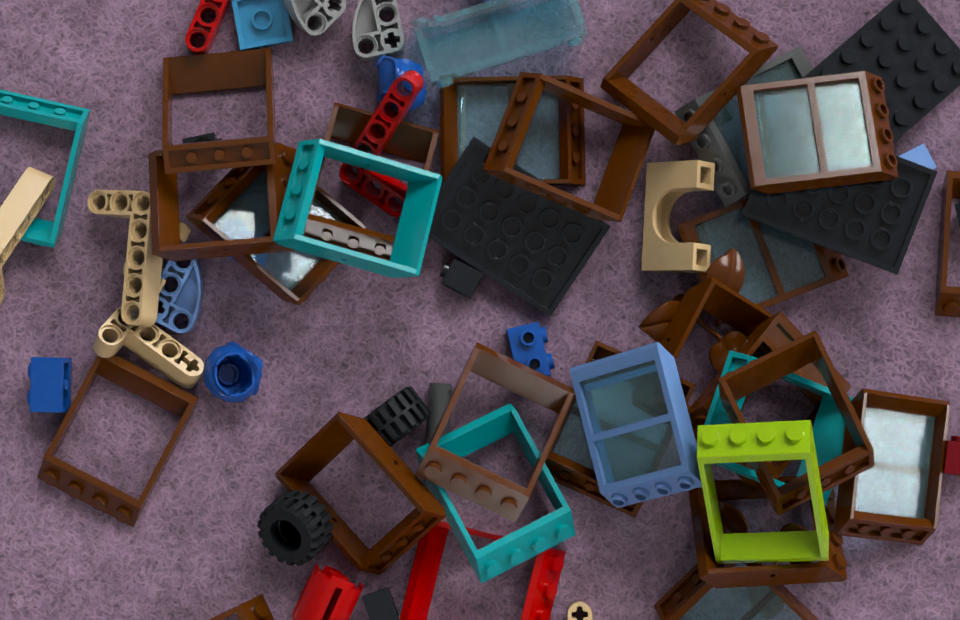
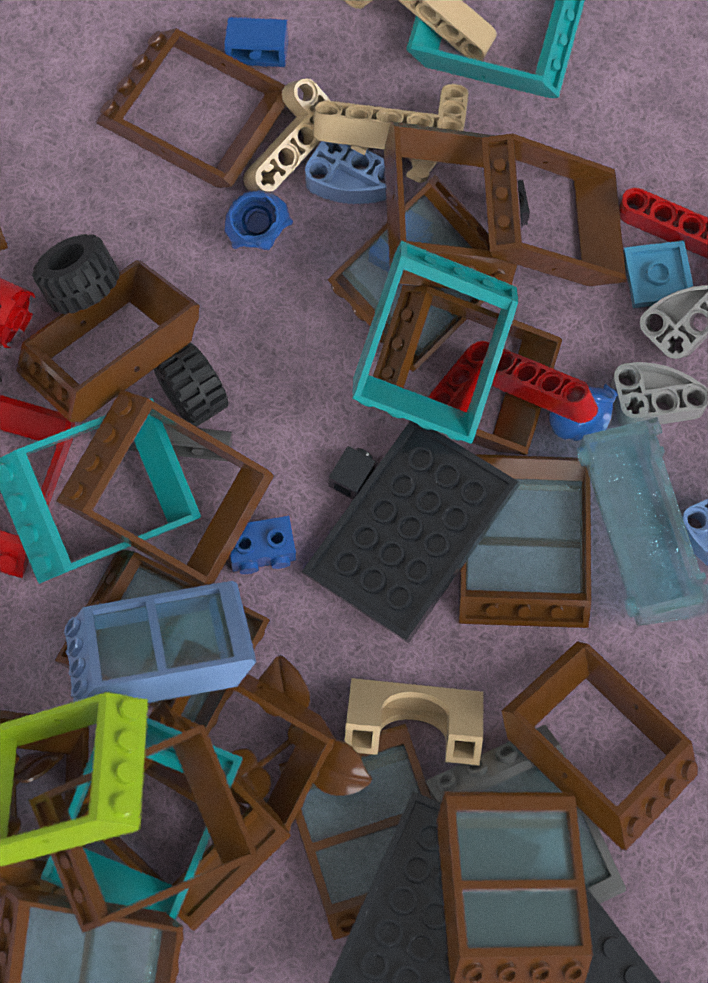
camera: 90 degrees right, 15 degrees down
reddish brown window [483,72,655,222] -> none

